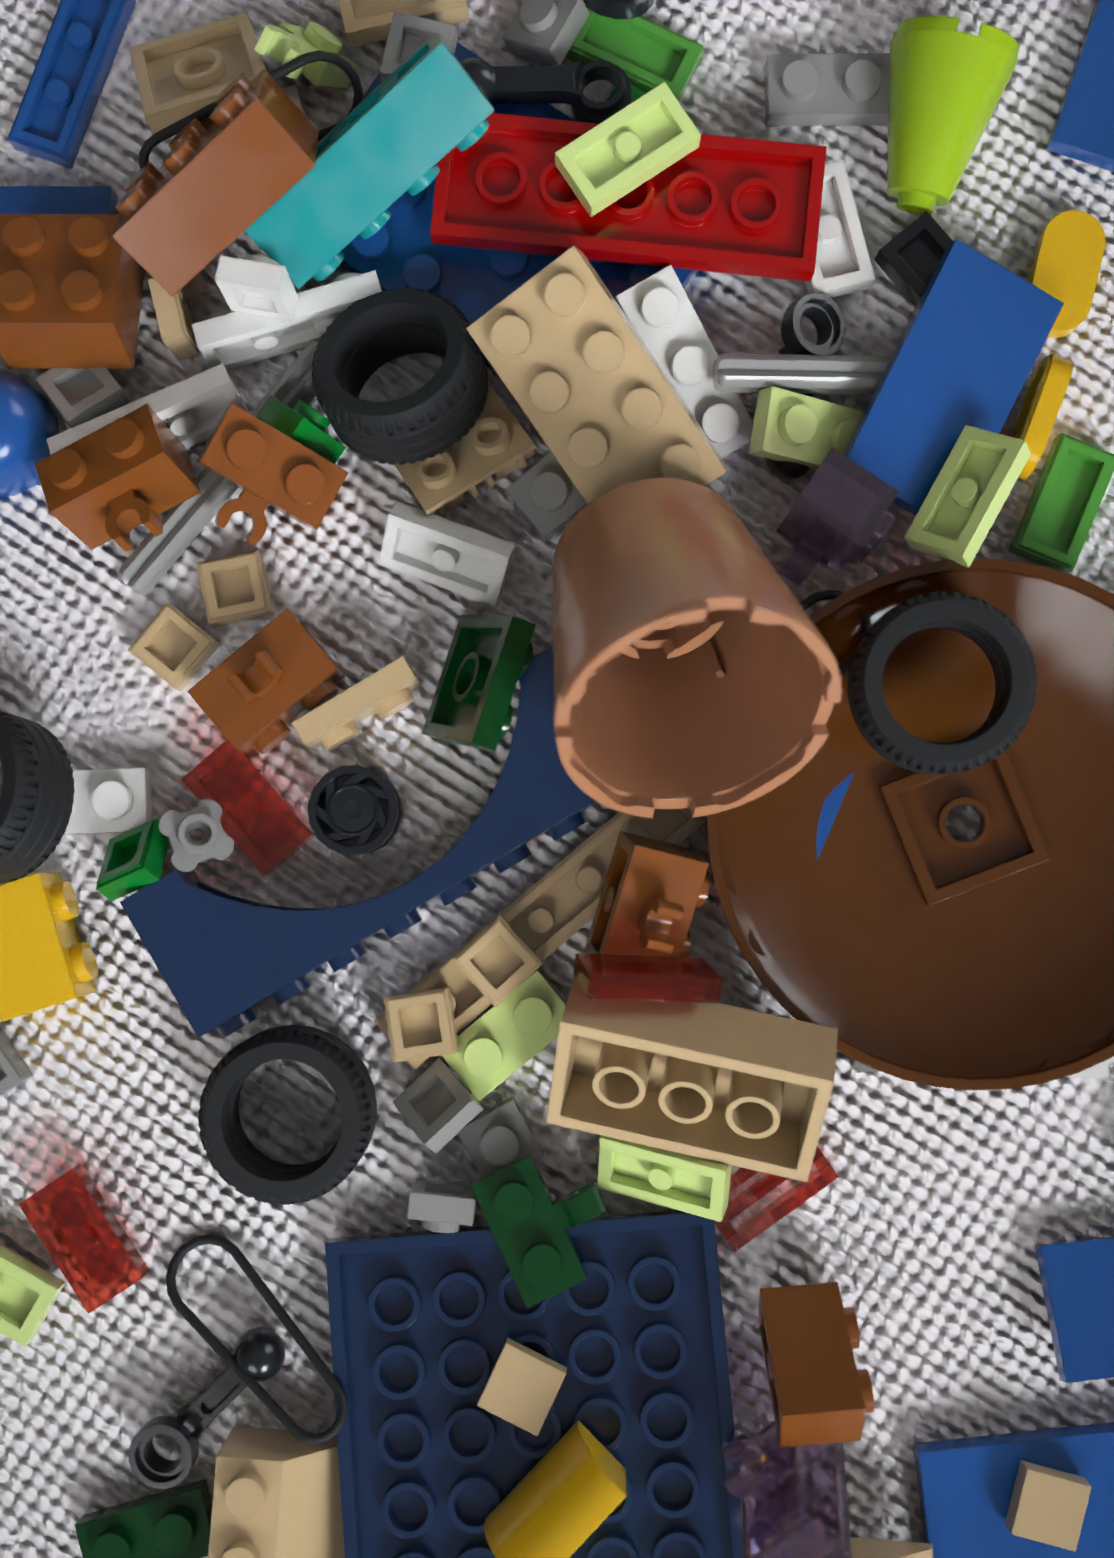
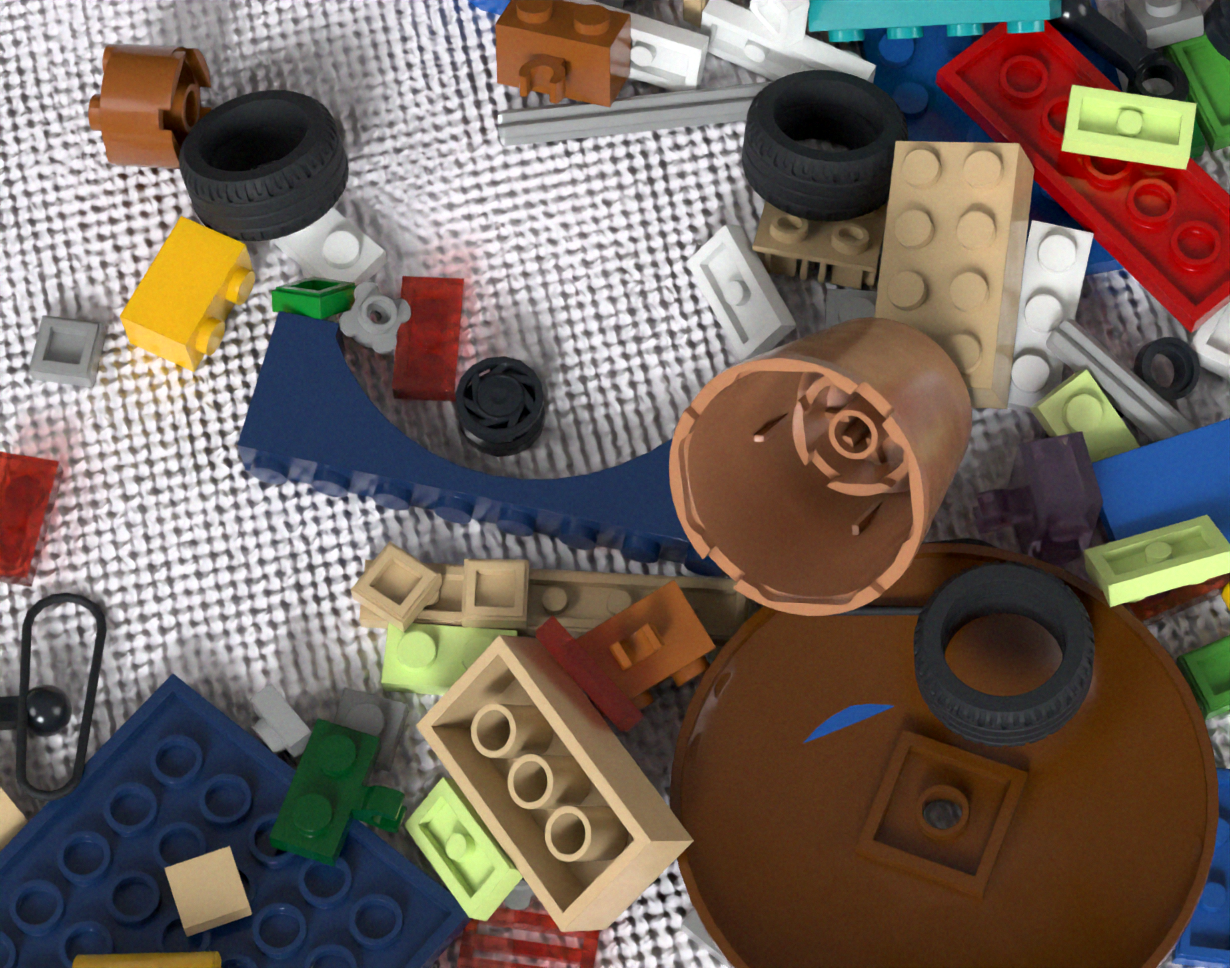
camera: 45 degrees right, 20 degrees down
tan tile [128,602,220,692] -> none
dark orange brick [187,609,345,755] -> none
dark orange brick [196,403,349,546] -> none
tan tile [197,550,274,627] -> none
black tyre [198,1025,377,1205] -> none
green plate [256,395,346,464] -> none
tan plate [292,656,422,752] -> none
light grey plate [393,1058,484,1154] -> none
dark green plate [422,615,536,752] -> none

